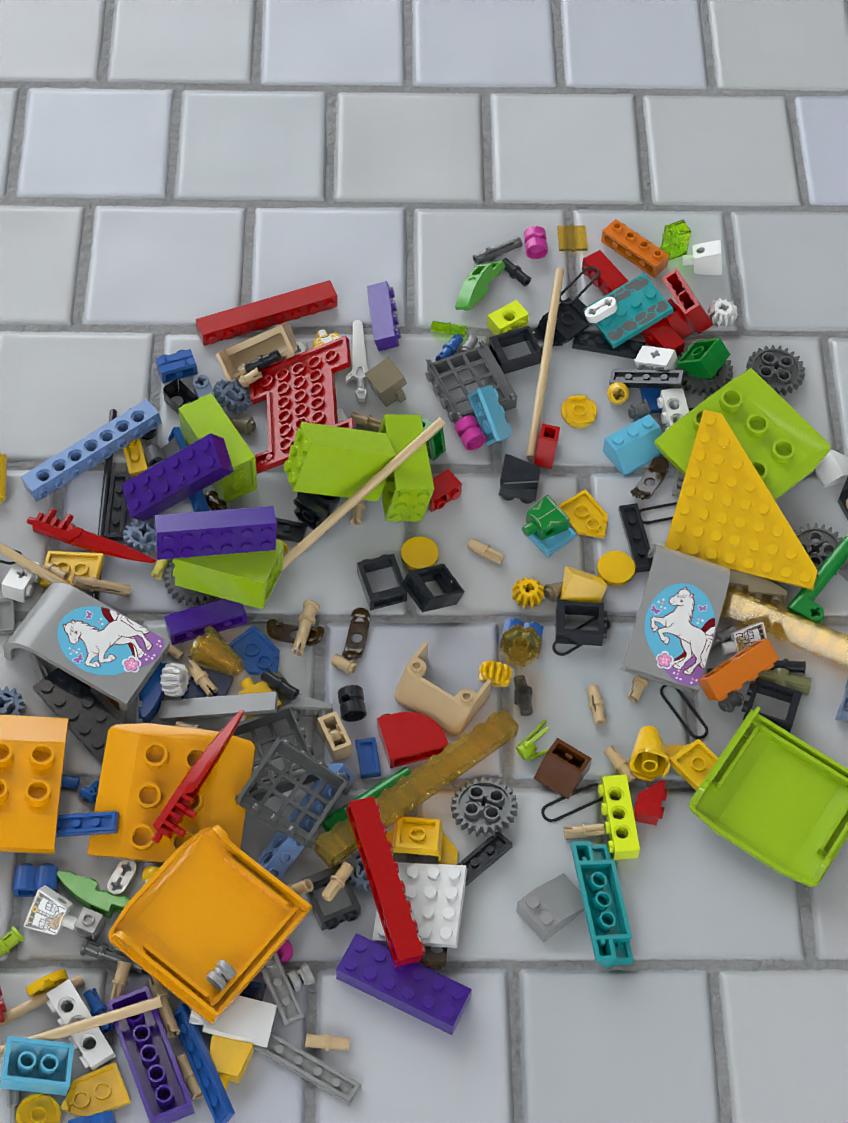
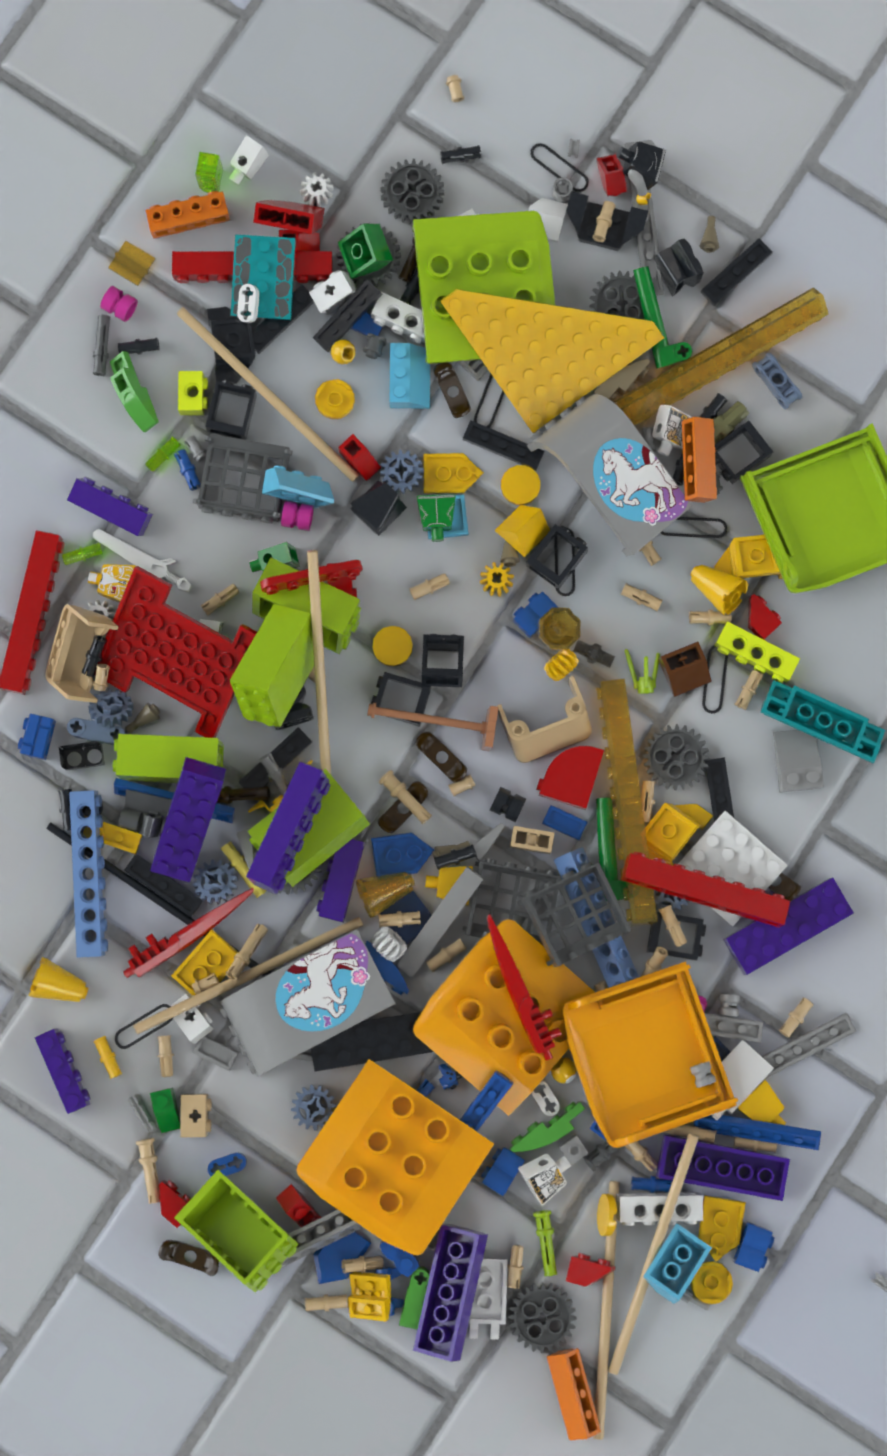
camera: 55 degrees left, 25 degrees up
dark tan plate [364,357,407,407] -> none
black piece [560,266,600,305] -> none
none -> clear neon green axle [62,542,103,565]
none -> red piece [260,560,363,595]
none -> nougat tile [367,703,499,751]
none -> sand blue gear [380,450,424,494]
none -> black pin [440,145,481,164]
none -> tan pin [638,781,655,823]

